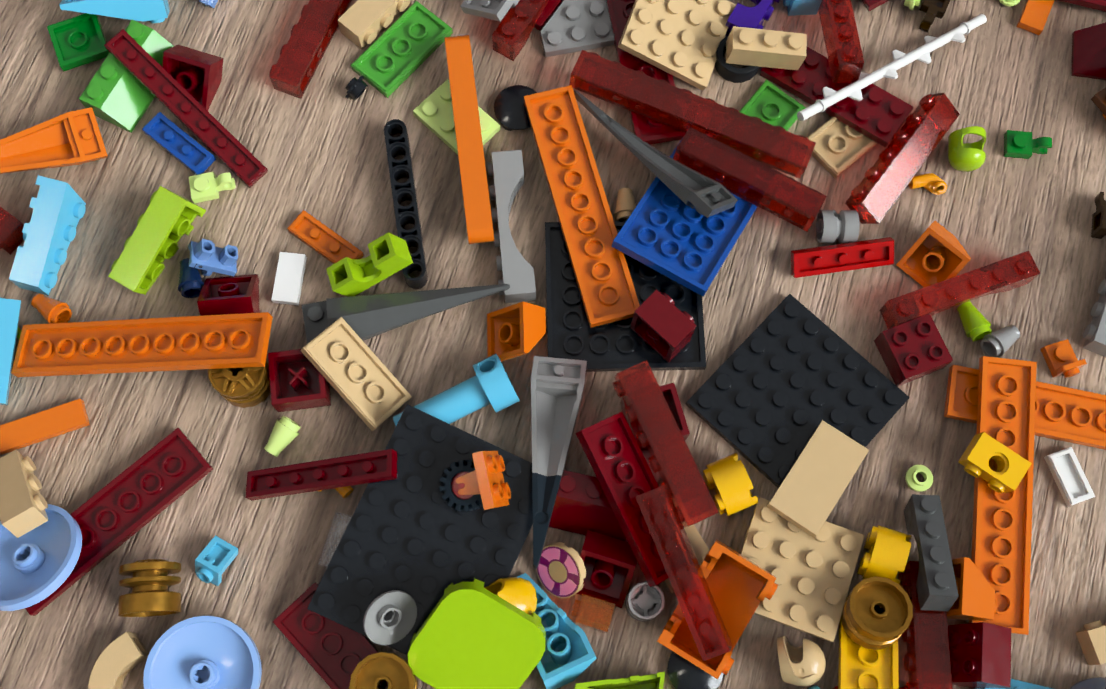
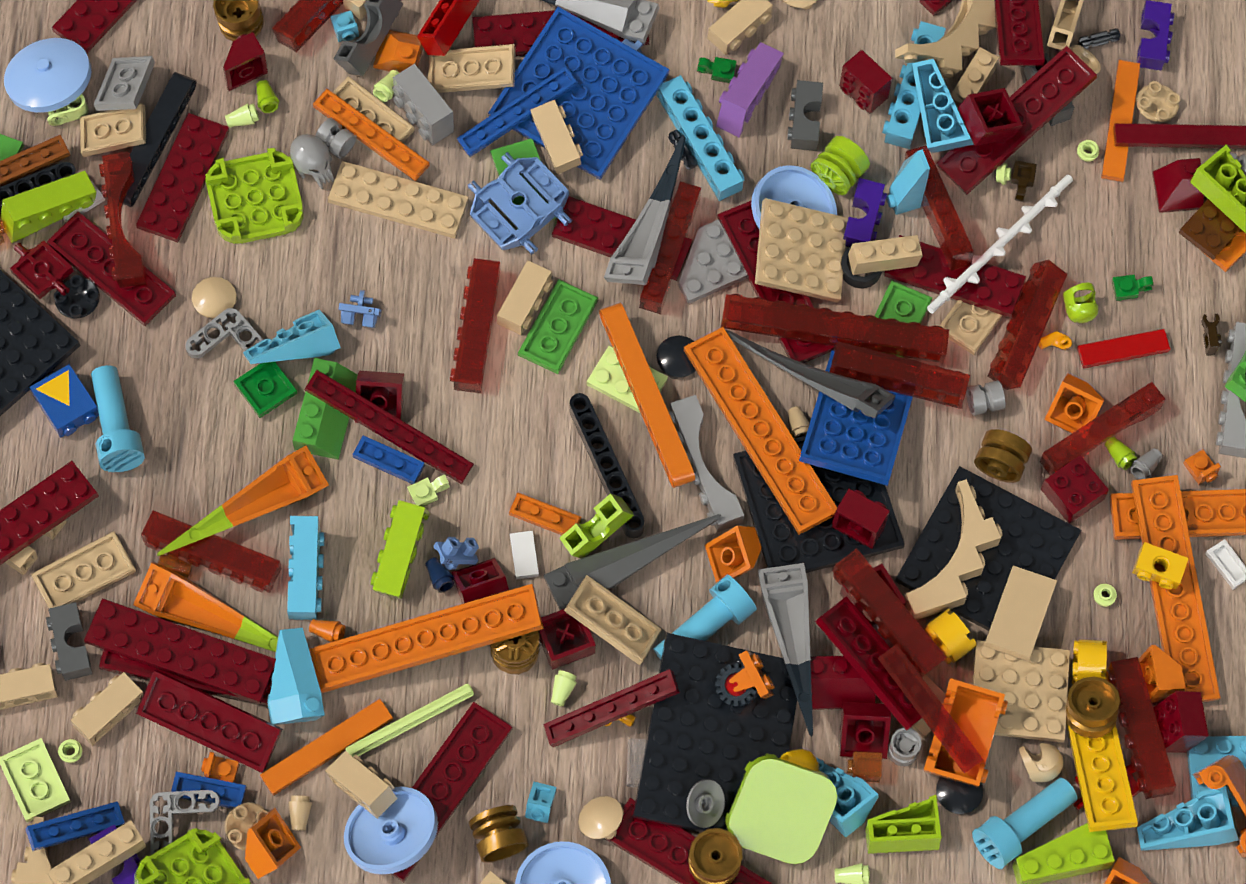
camera: 15 degrees left, 5 degrees down
black plate [345,75,368,100] -> none
tile [536,542,586,598] -> none
red plate [791,237,894,278] -> none
dark grey arch [904,494,959,611] -> none
none -> yellowish green axle [346,684,474,757]
none -> tan dish [578,796,624,839]
none -> tan arch [905,479,1002,622]
none -> pearl gold wheel [974,429,1032,483]
none -> red tile [1077,329,1170,369]

